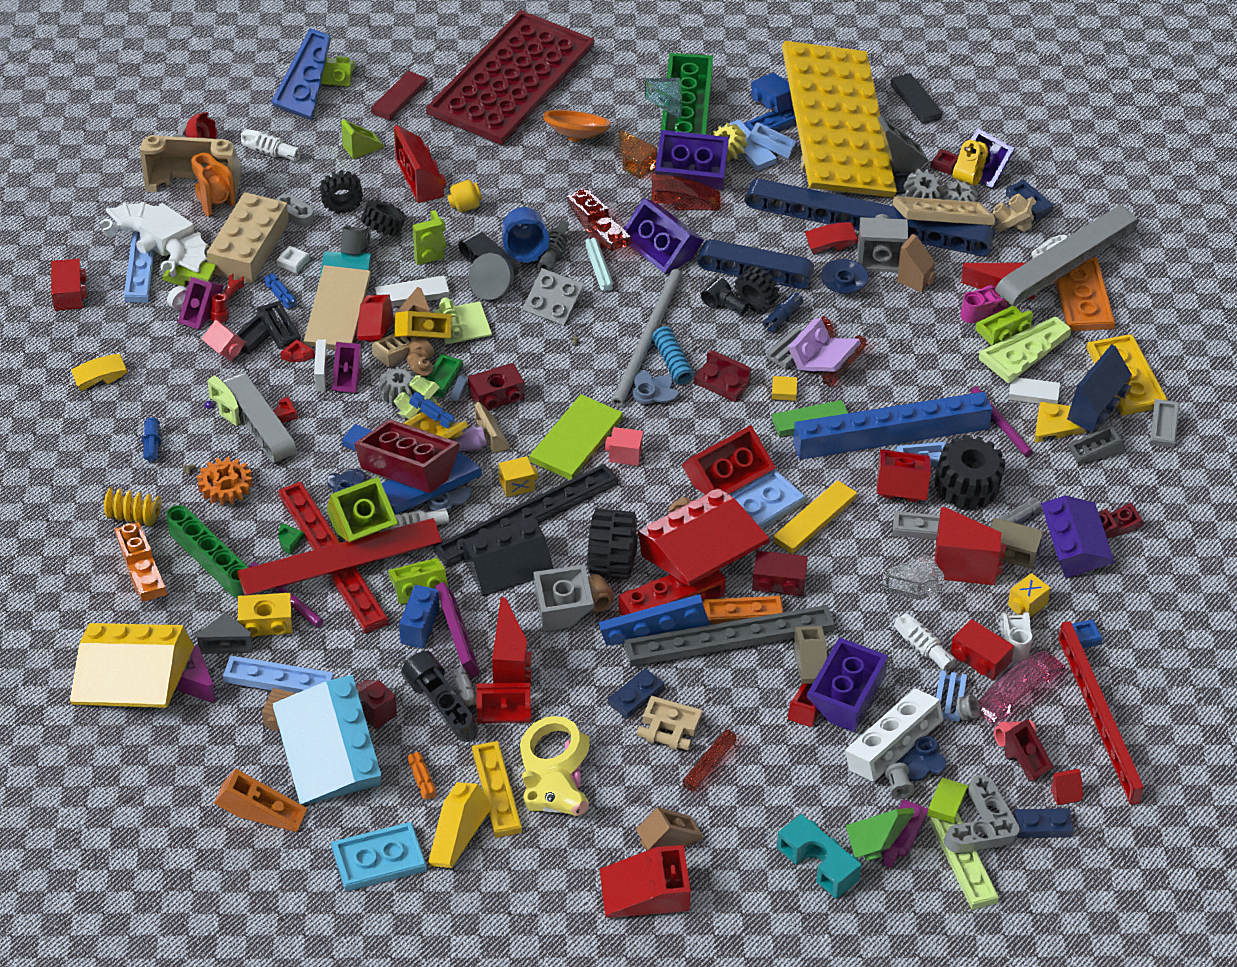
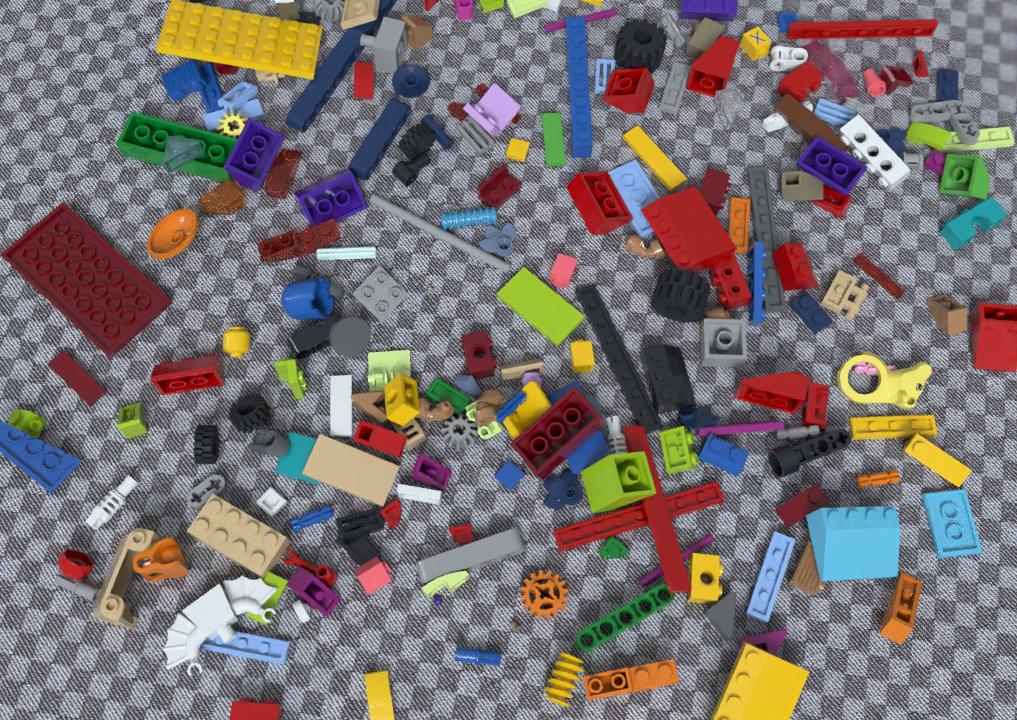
camera: 80 degrees left, 20 degrees up
none -> medium nougat arm [474,389,502,425]
none -> dark blue plate [677,406,720,429]
none -> red slope [772,242,819,291]
none -> reddish brown slope [774,93,847,151]

